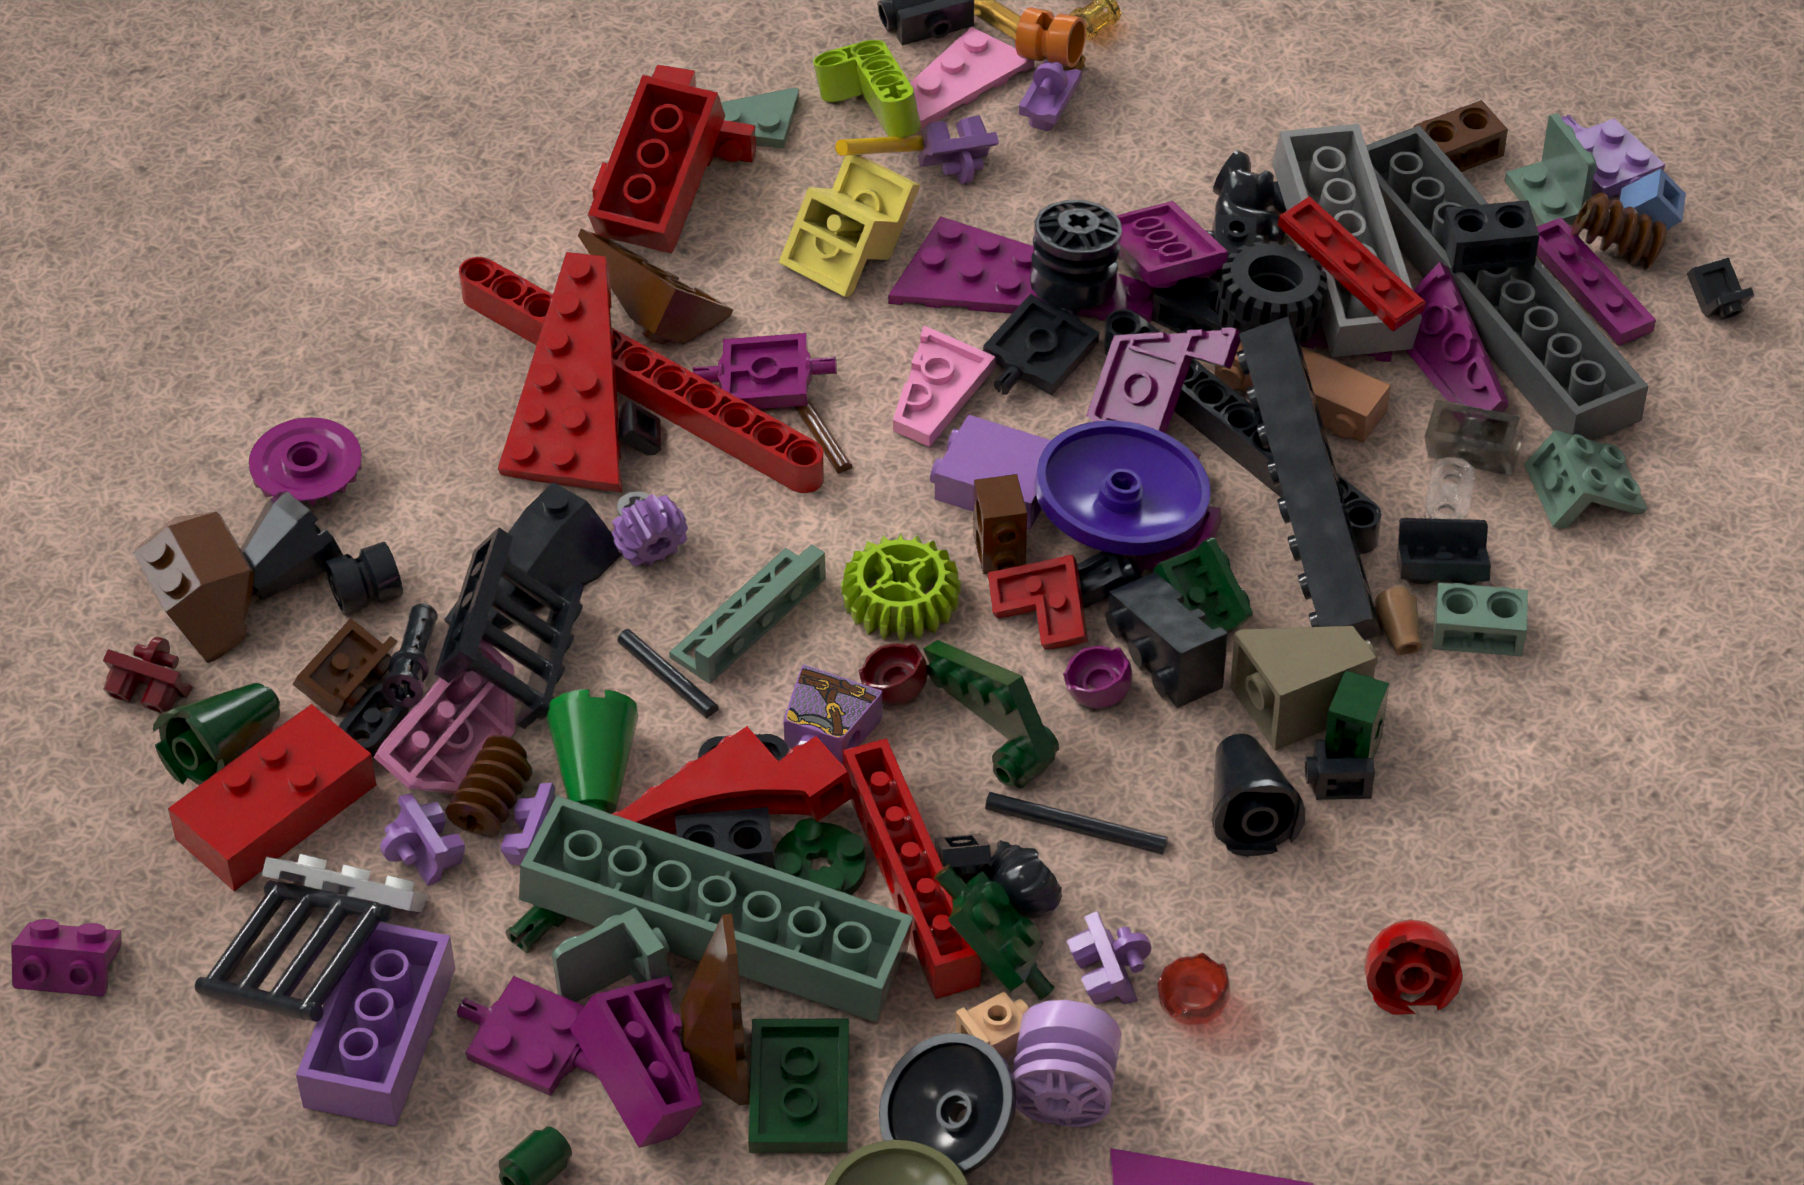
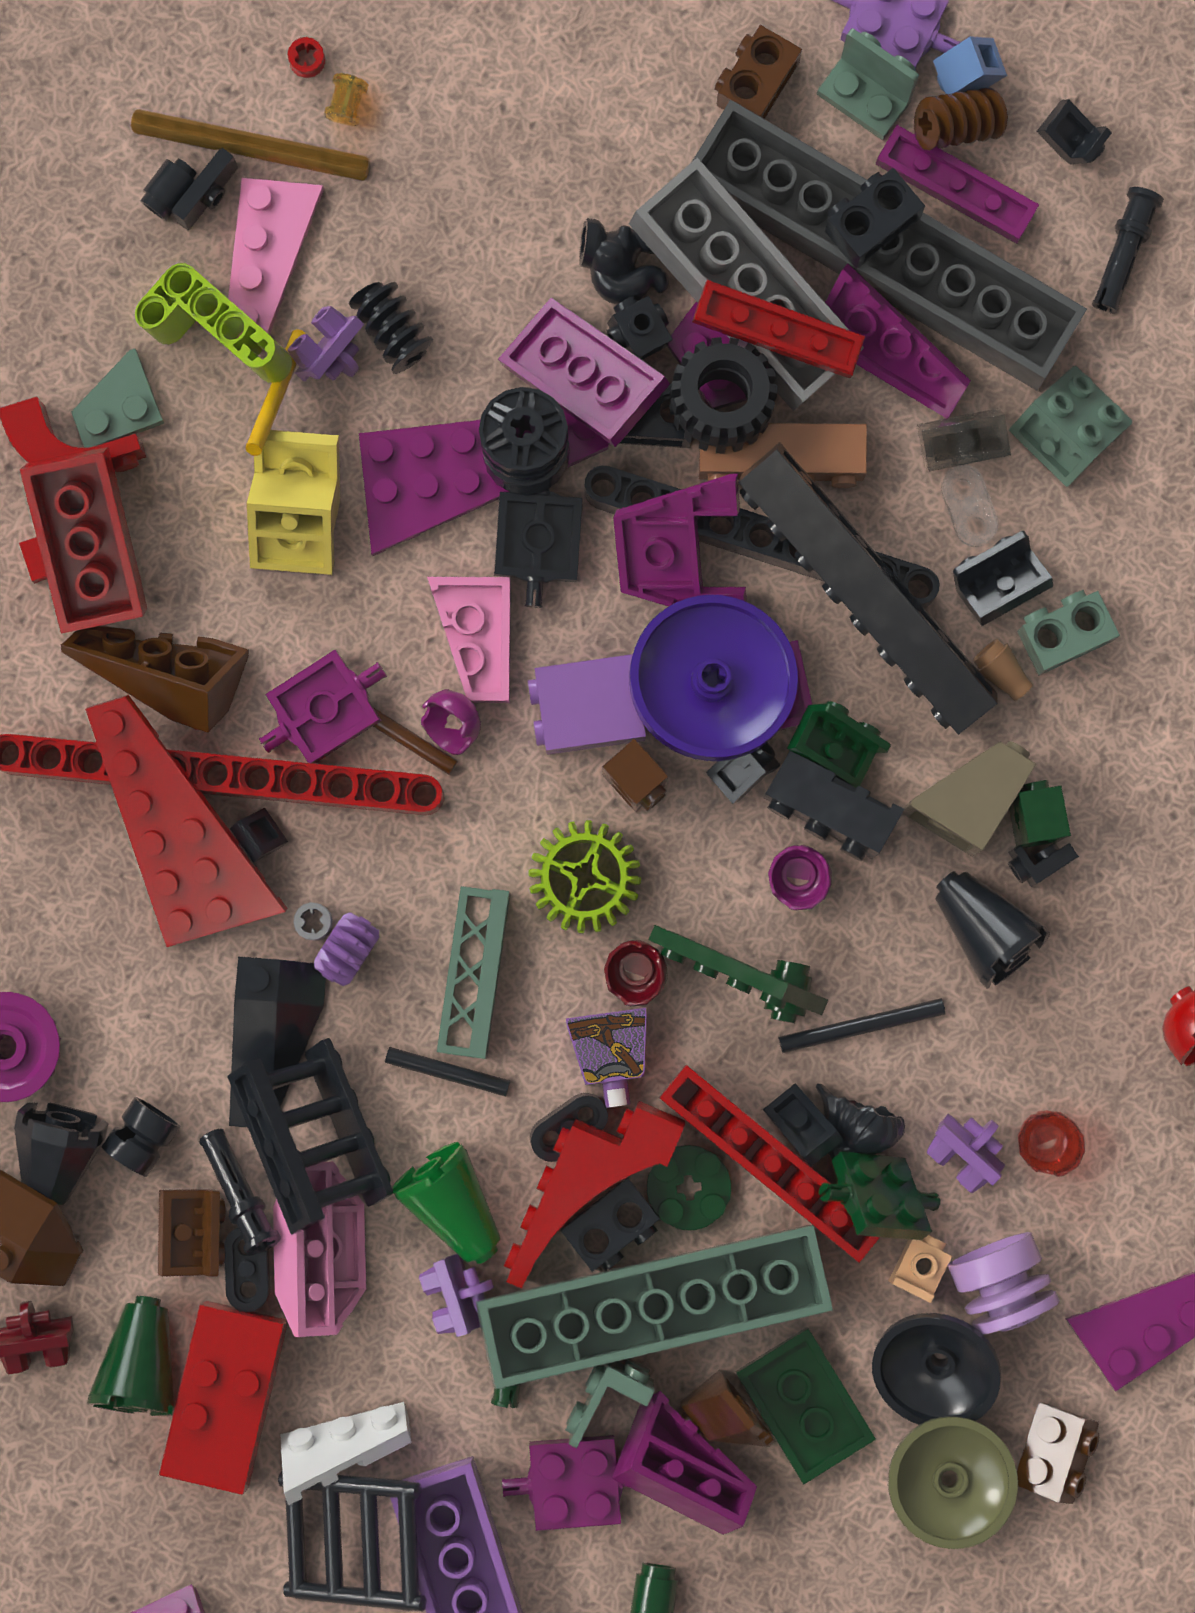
camera: 30 degrees left, 35 degrees up
medium lavender hips [380,793,465,886] -> none
reddish brown piece [444,735,533,837] -> none
red plate [988,554,1088,650] -> none
orange wheel [1015,7,1086,68] -> none
medium lavender hips [1019,61,1082,131] -> none
none -> black piece [349,282,433,374]
none -> magenta hair [421,689,481,755]
none -> black pin [1092,186,1164,314]

